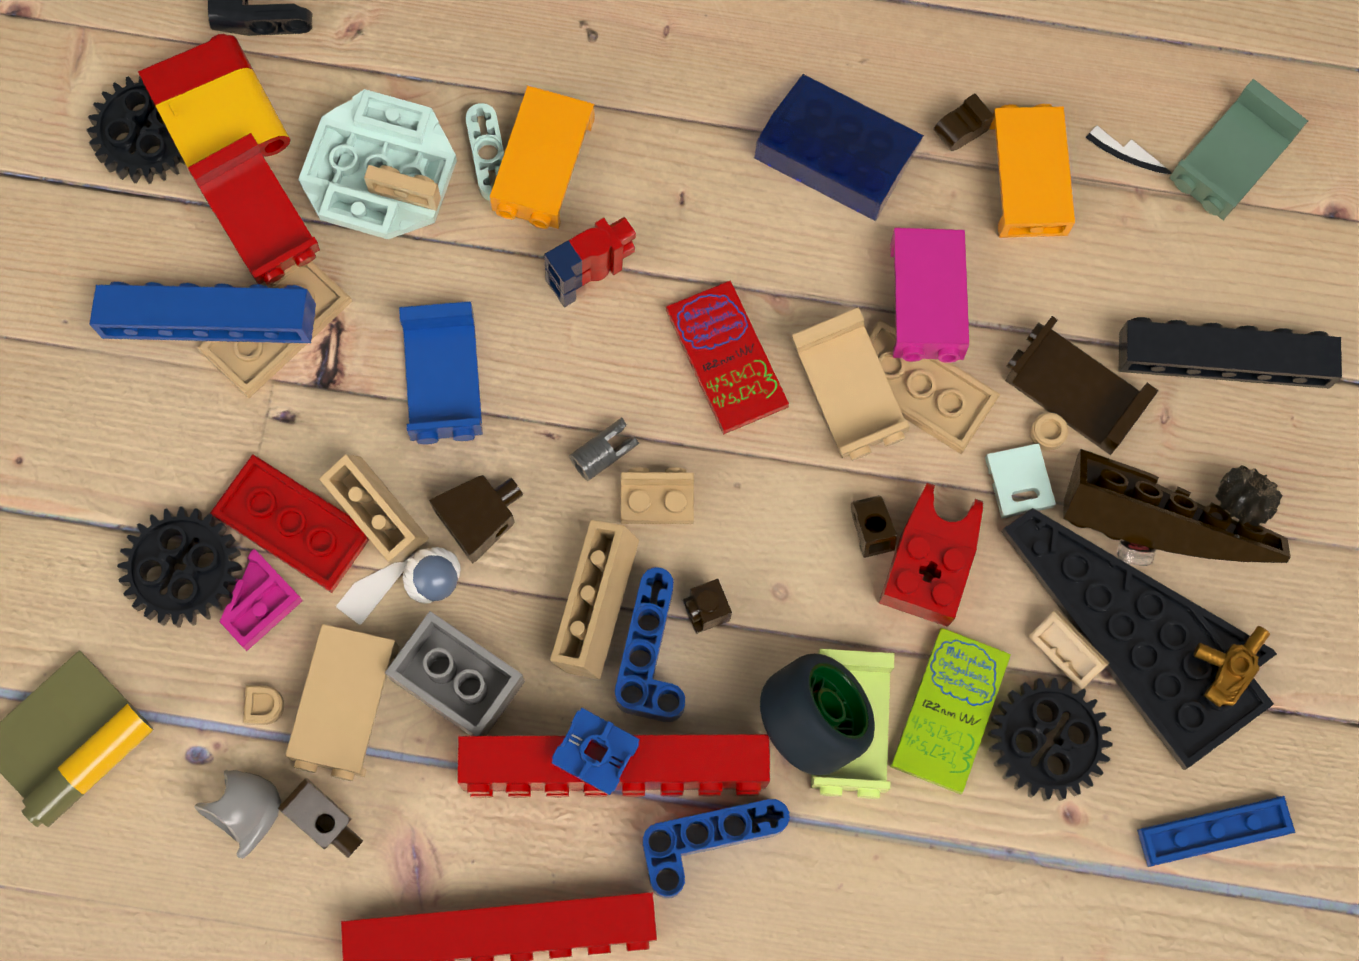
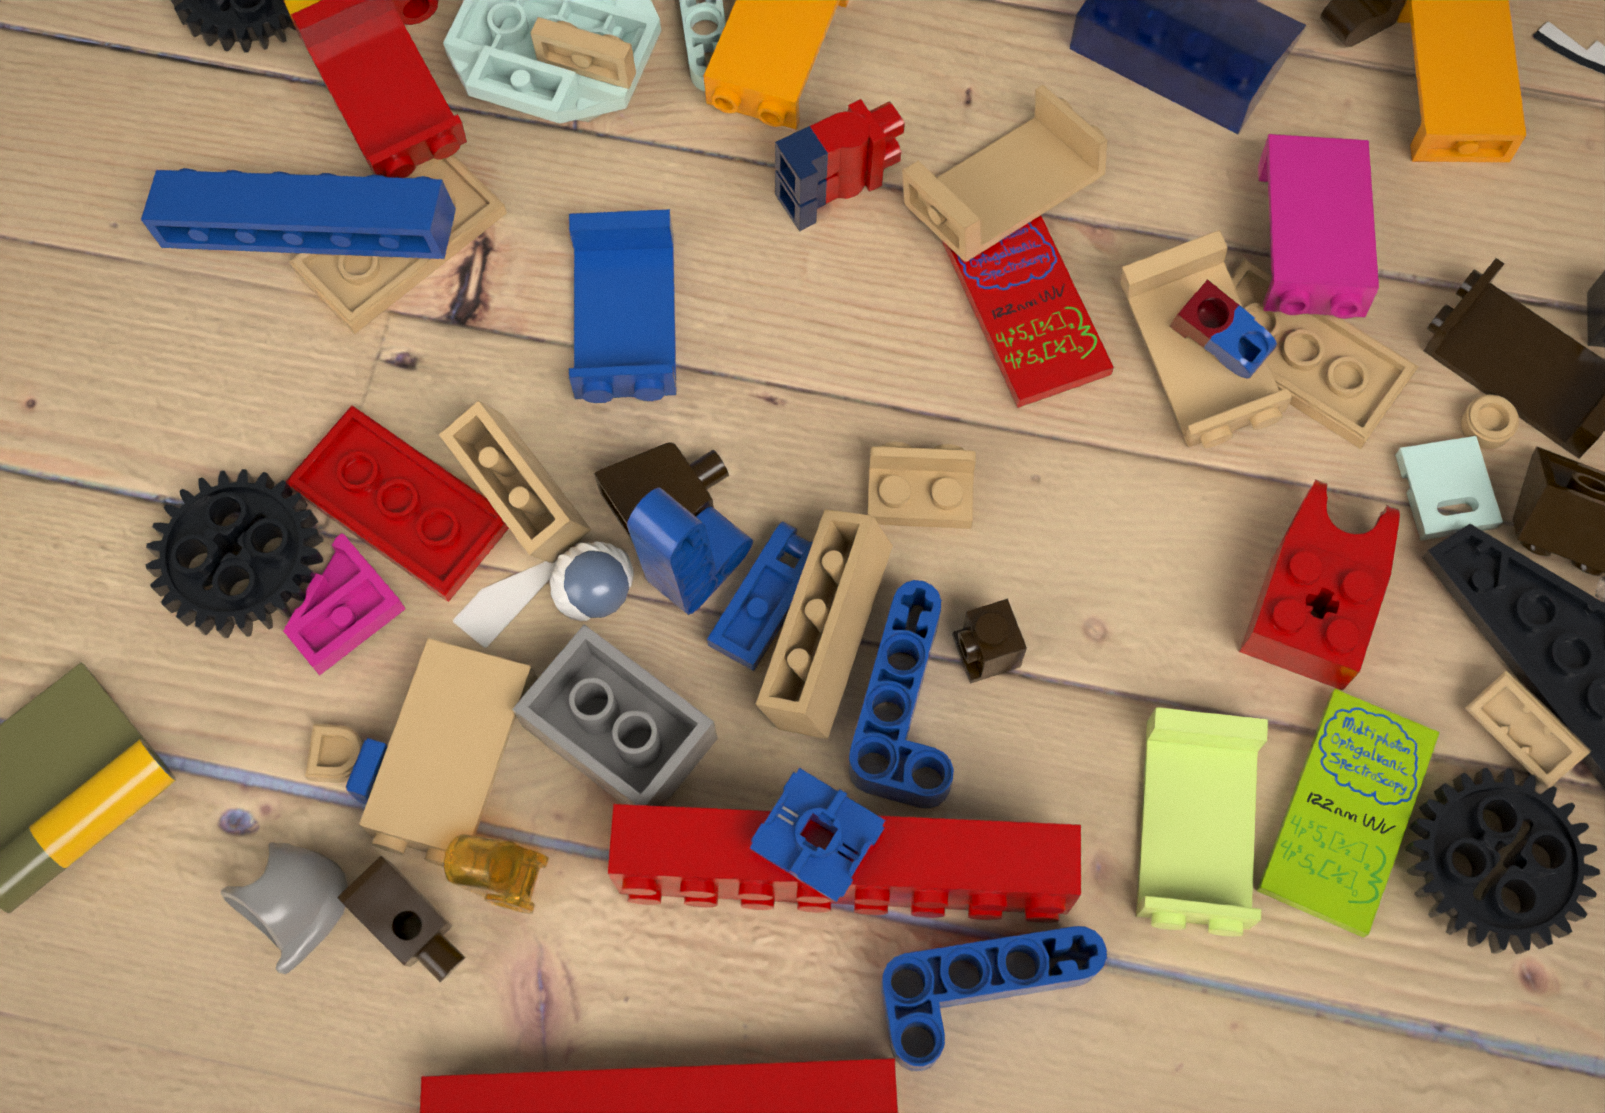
camera: 10 degrees right, 5 degrees down
dark grey hinge [569,417,640,481] -> none
black wheel [760,653,875,775] -> none
dark brown leg [851,495,897,558] -> none
none -> blue tile [346,738,388,804]
none -> clear yellow piece [444,834,549,914]
none -> blue beam [627,488,753,615]
none -> blue plate [707,521,814,671]
none -> tan panel [902,85,1108,262]
none -> leg [1169,279,1277,379]

